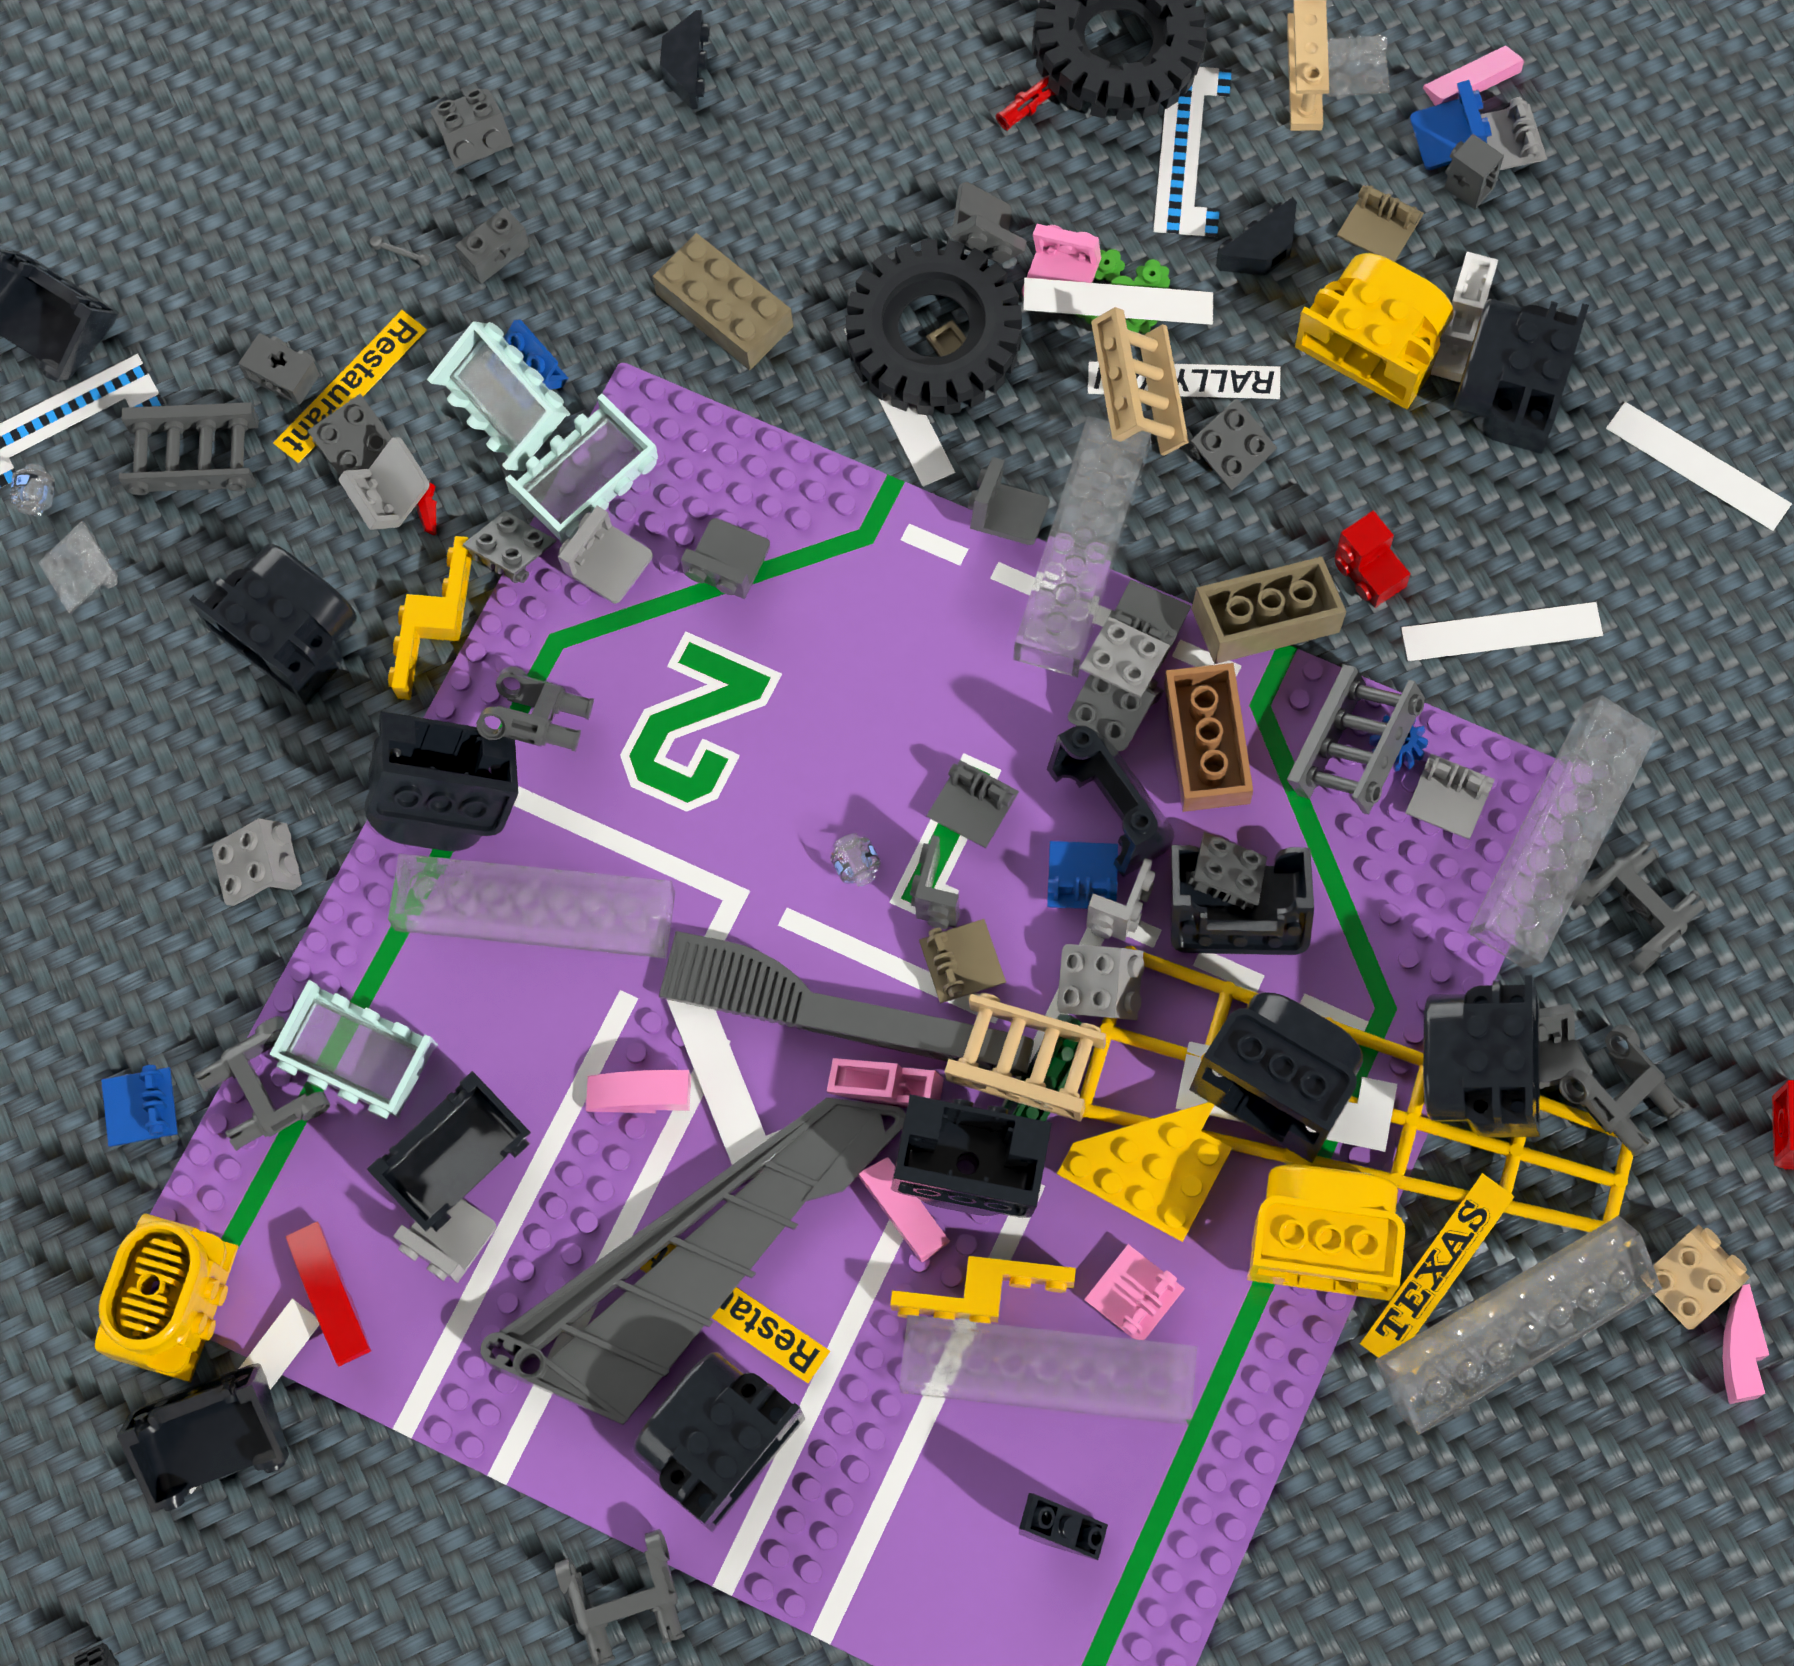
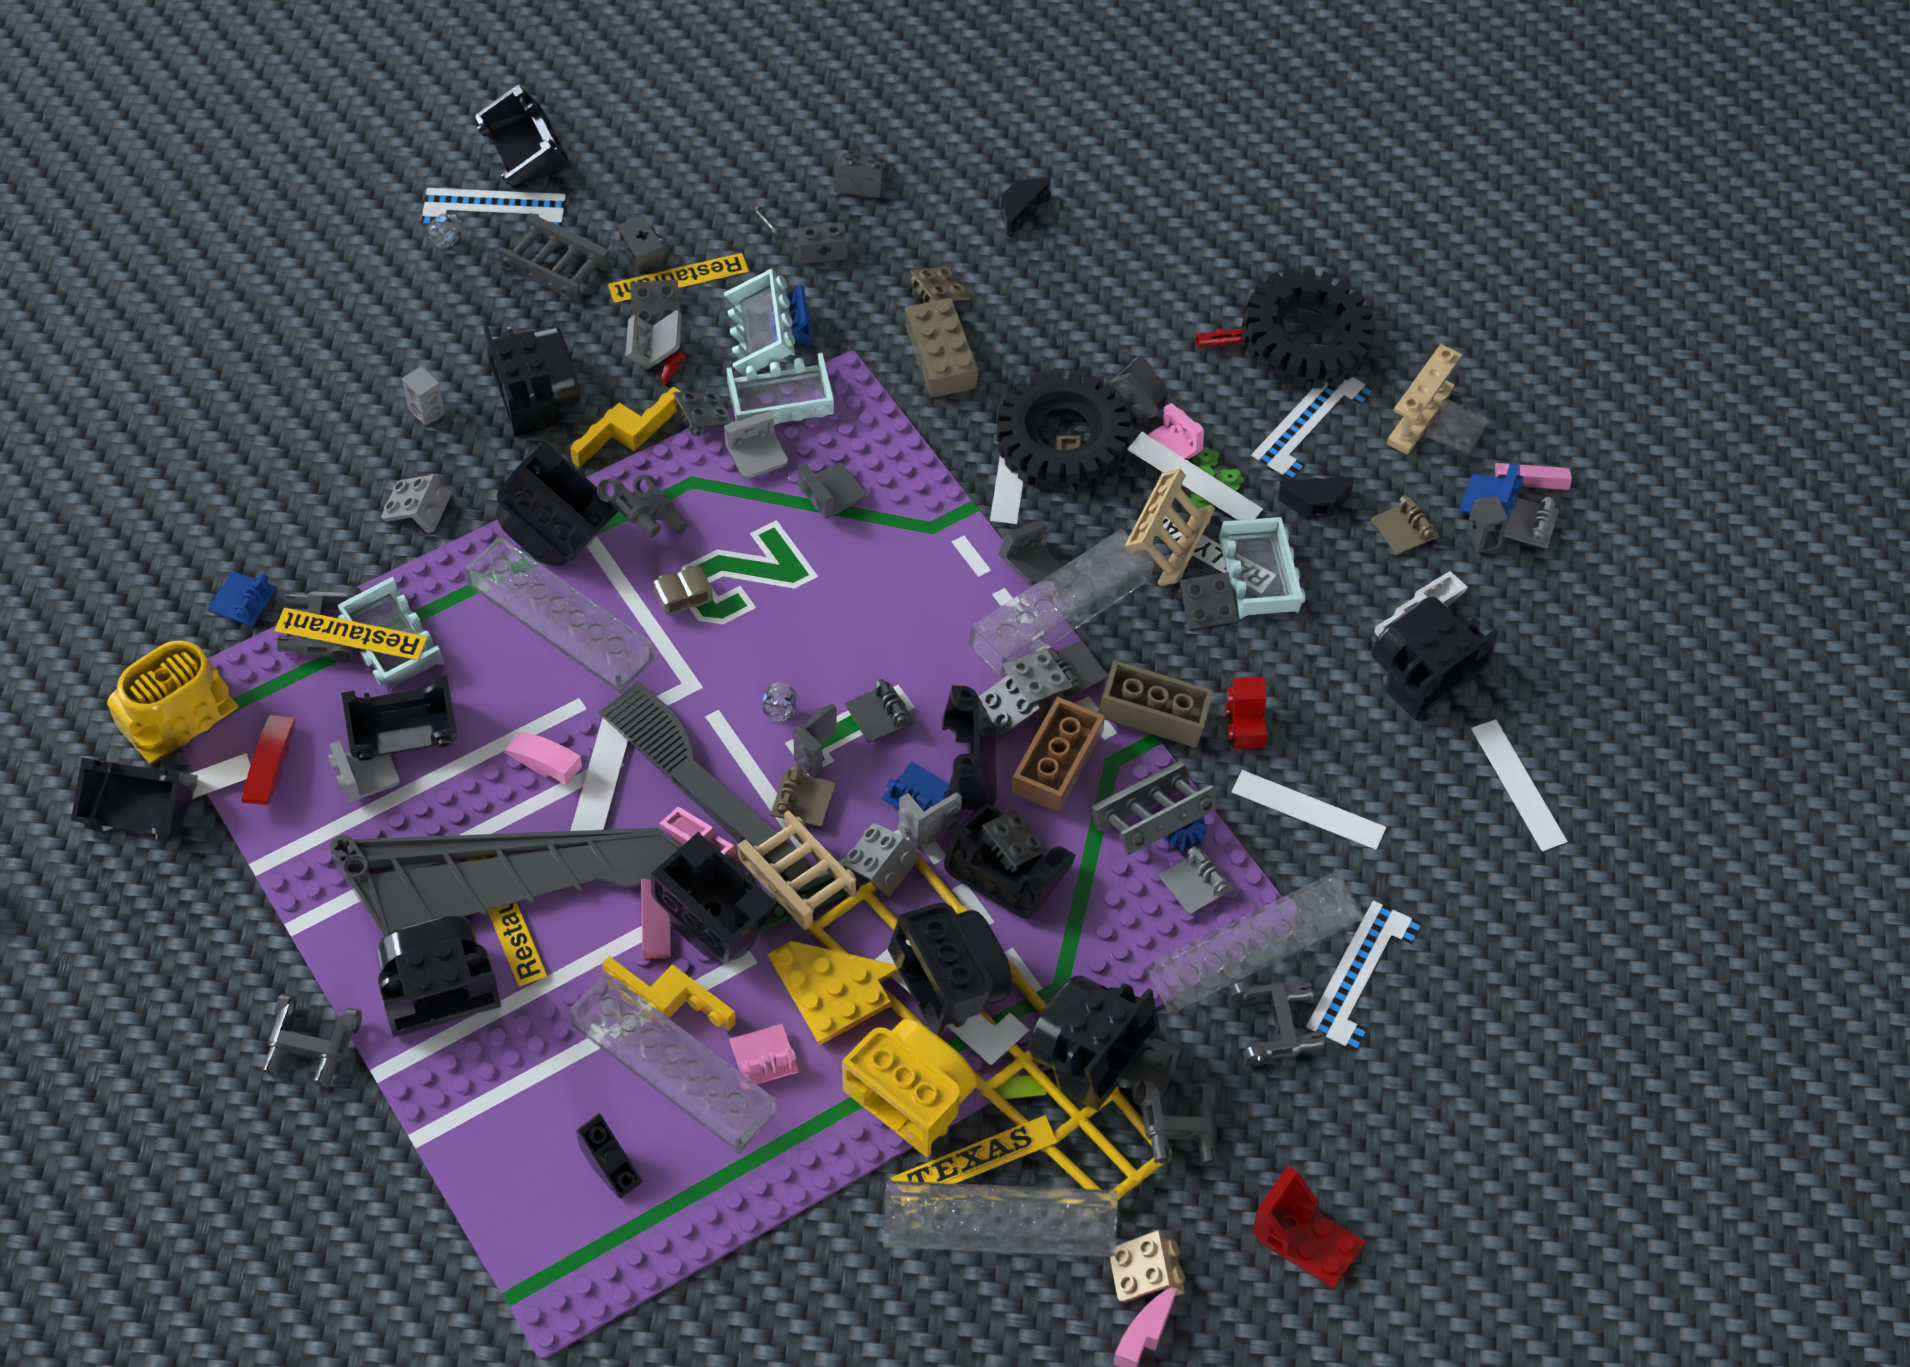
camera: 25 degrees right, 15 degrees down
clear hinge [38,521,118,614] -> none
yellow brick [1295,253,1454,410] -> none
none -> yellow sticker [274,608,427,660]
none -> light grey brick [402,366,445,426]
none -> dark tan brick [654,566,713,615]
none -> dark tan hinge [910,267,971,302]
none -> lime sticker [995,1075,1047,1099]
none -> window [1219,517,1305,619]
none -> white sticker [1306,901,1422,1051]

